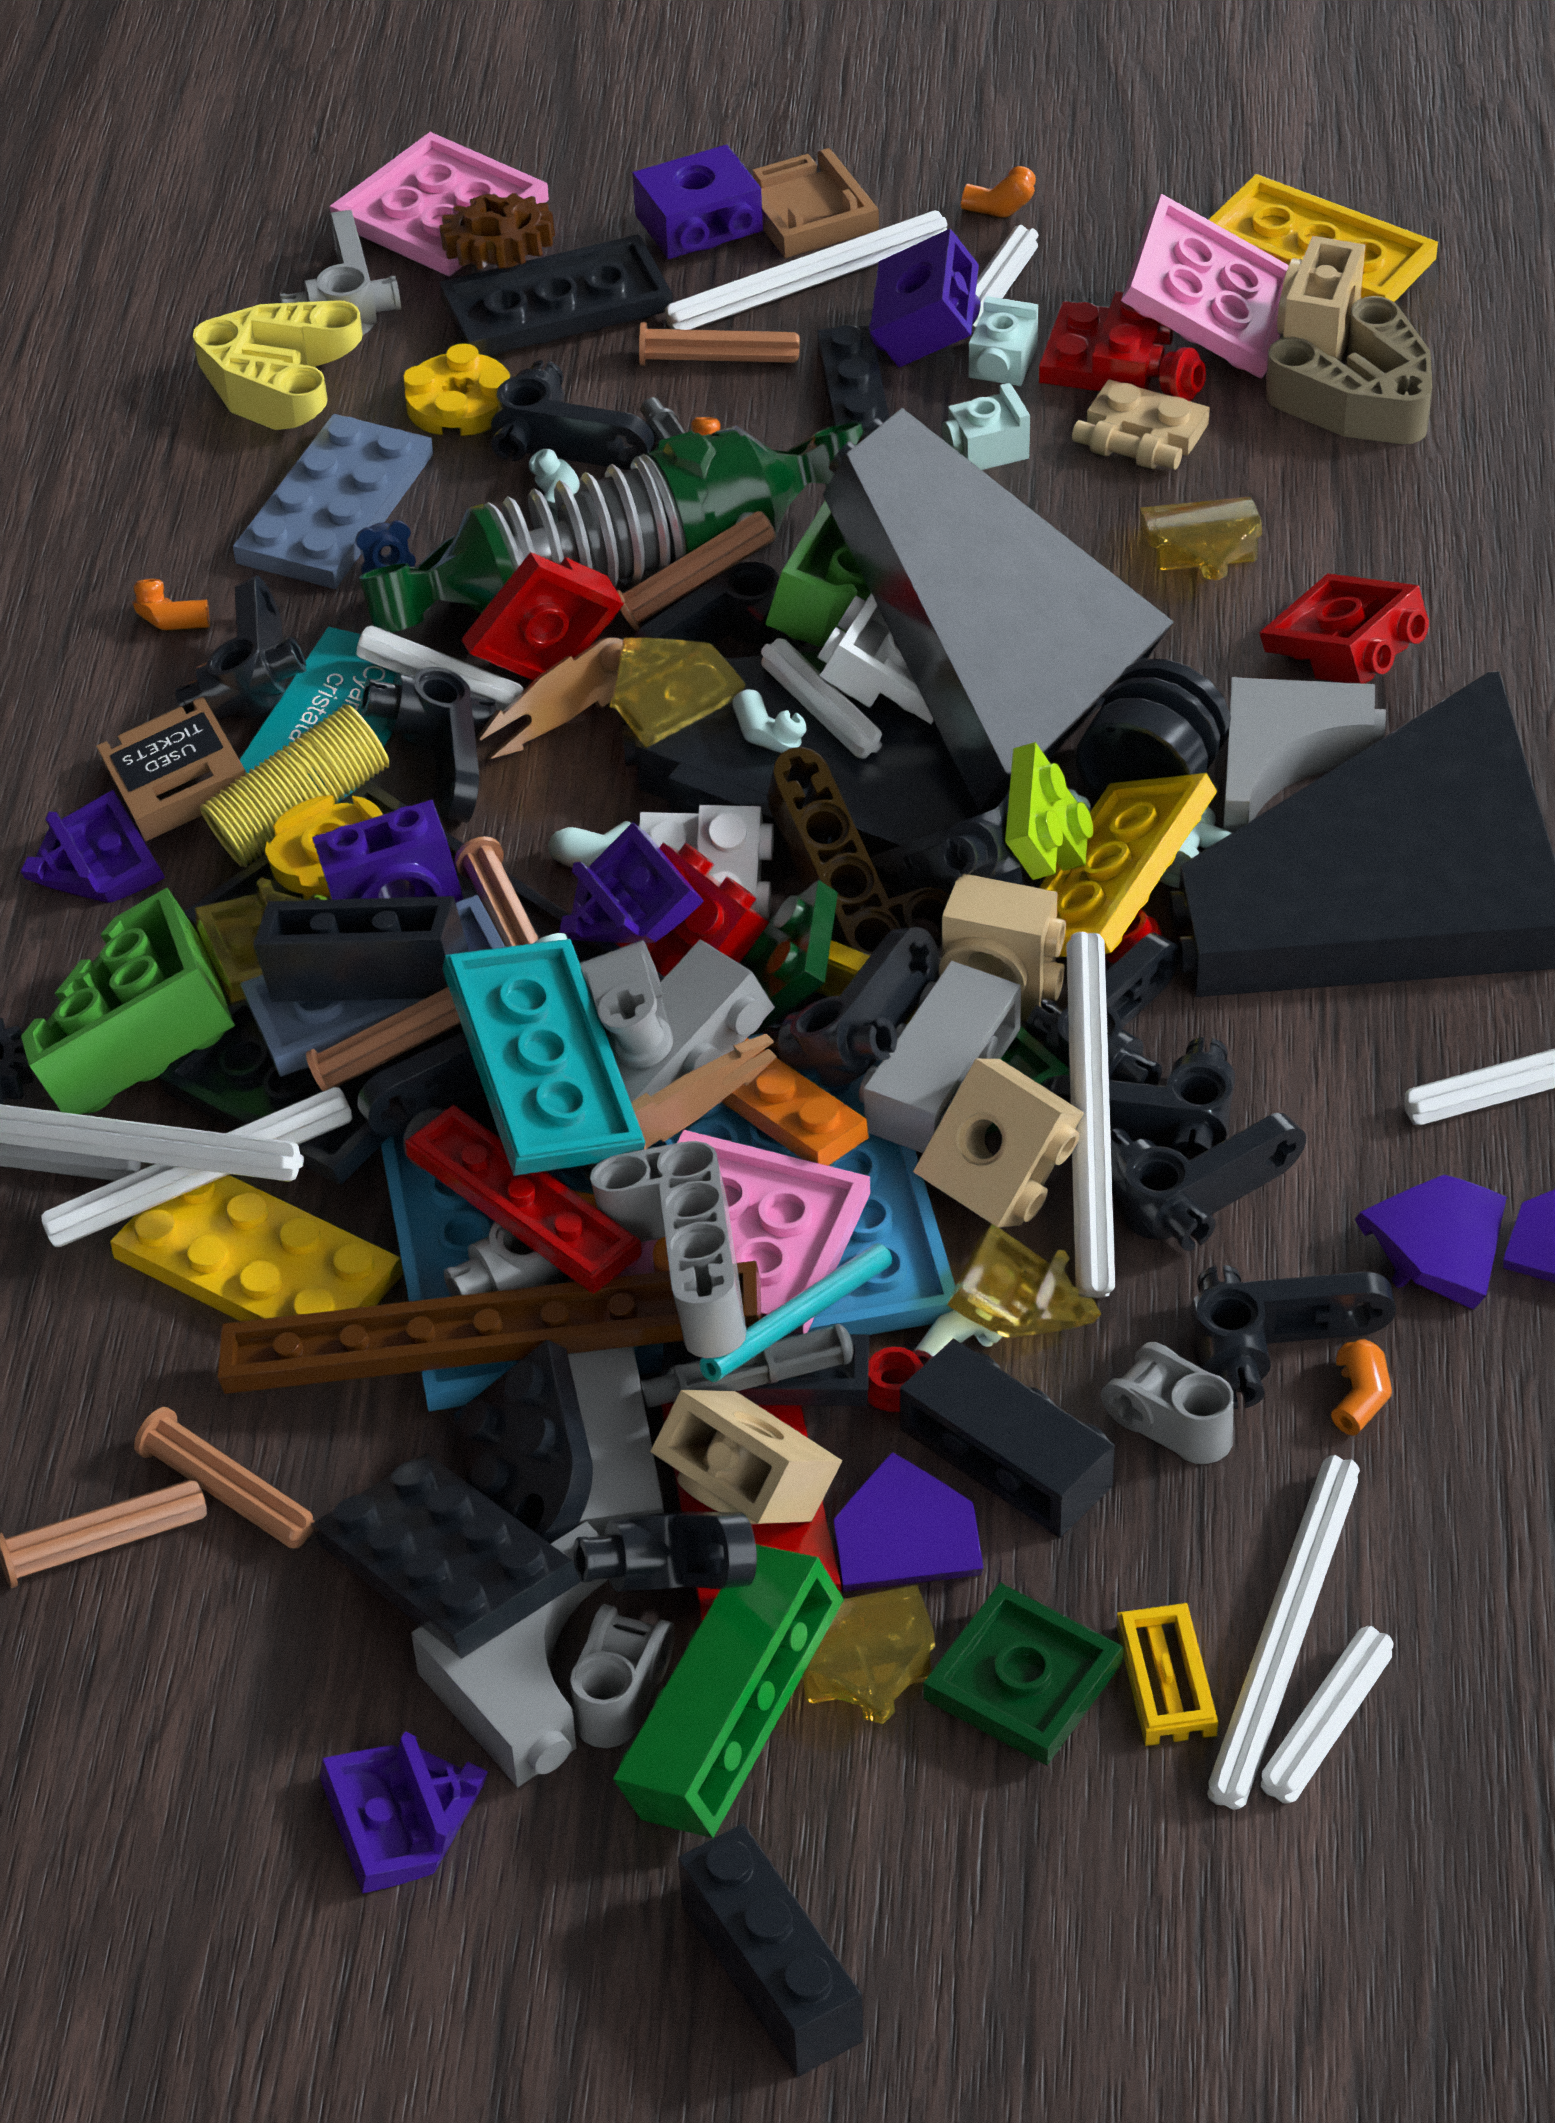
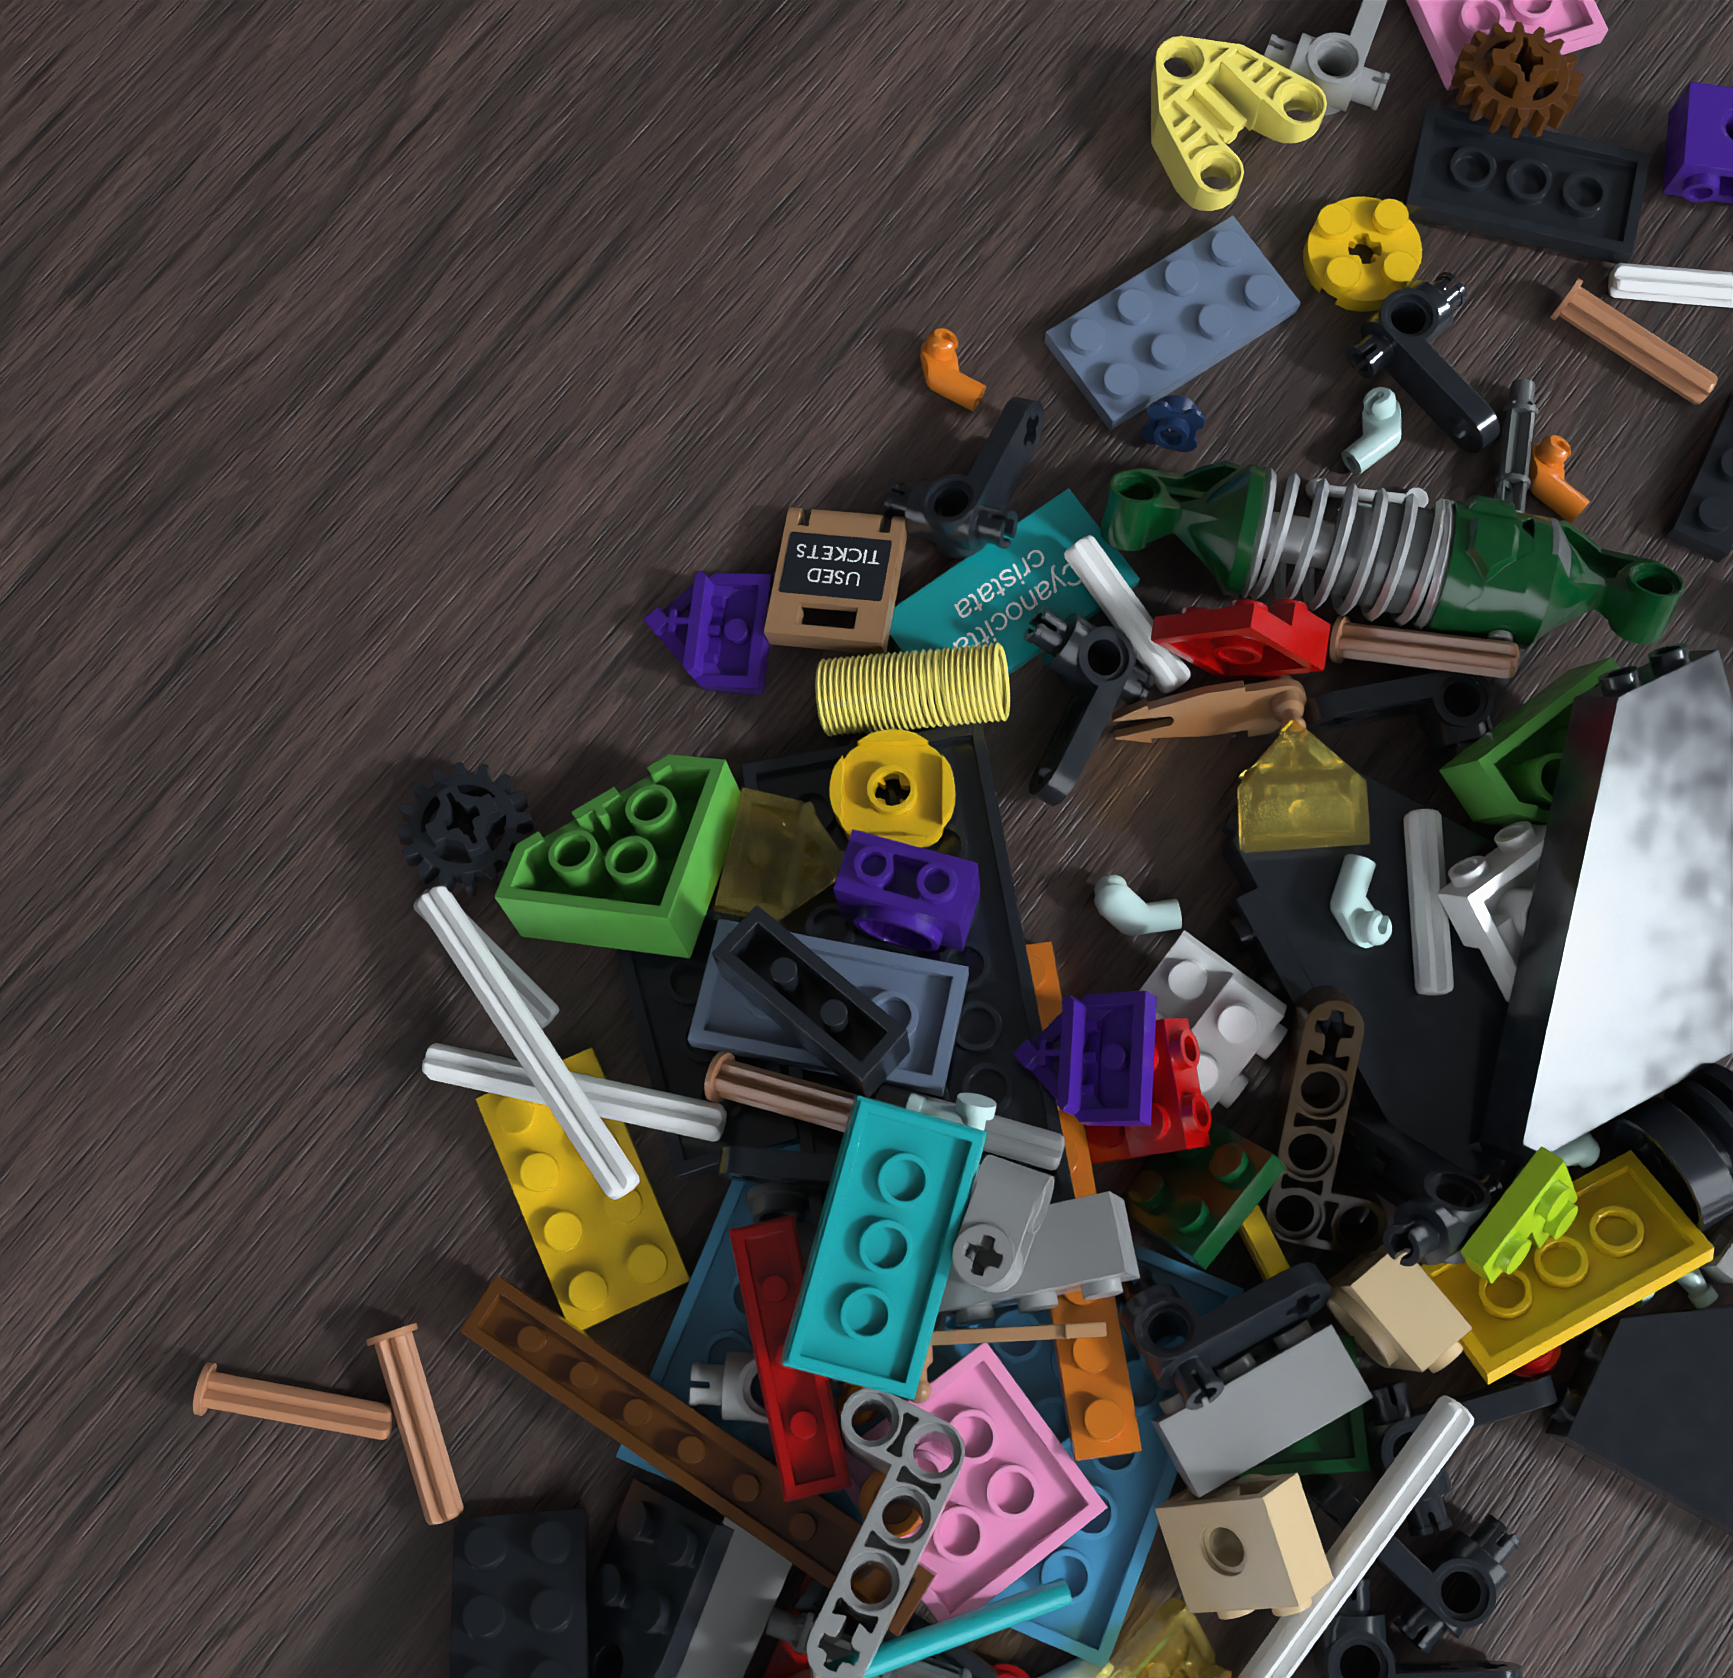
camera: 30 degrees right, 30 degrees up
nougat axle [455,836,538,947] -> none

